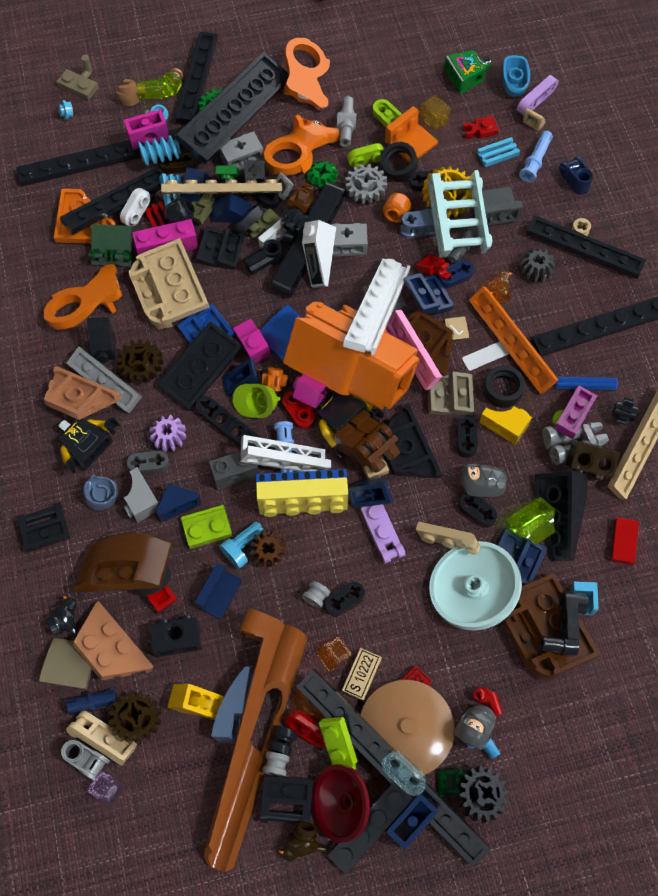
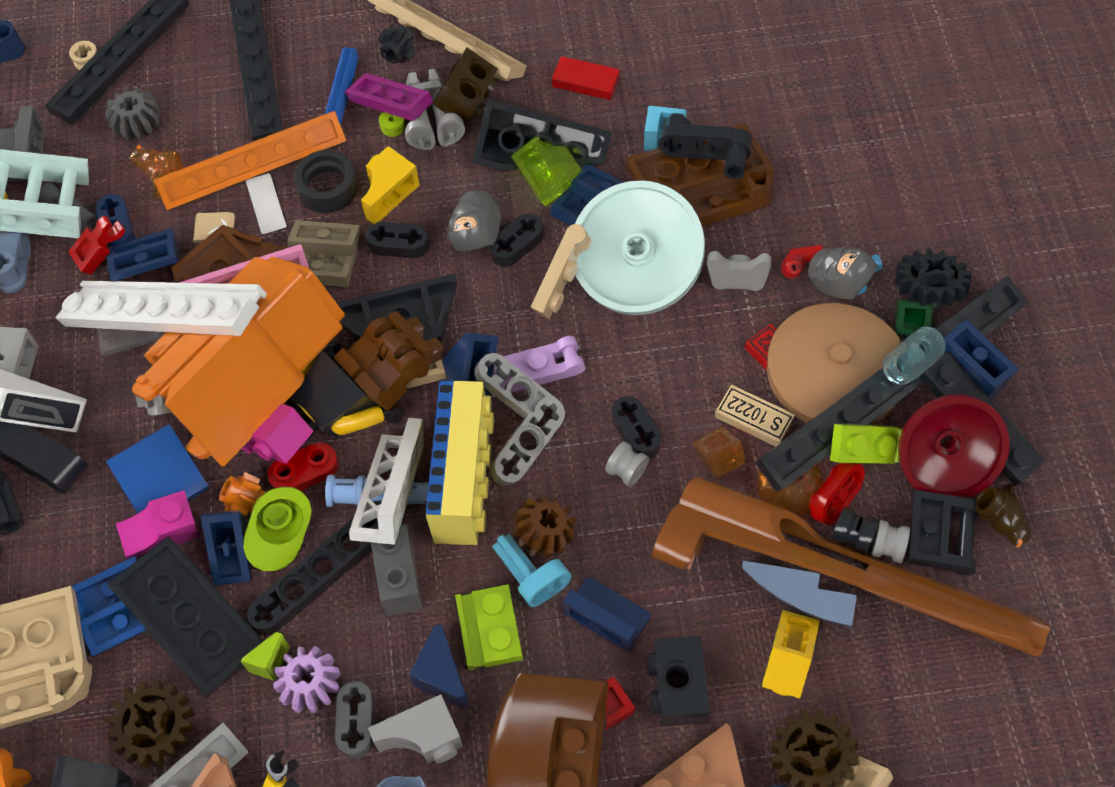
camera: 80 degrees left, 5 degrees down
none -> lime slope [241,632,290,681]
none -> light grey beam [475,353,565,486]
none -> light grey piece [707,251,771,291]

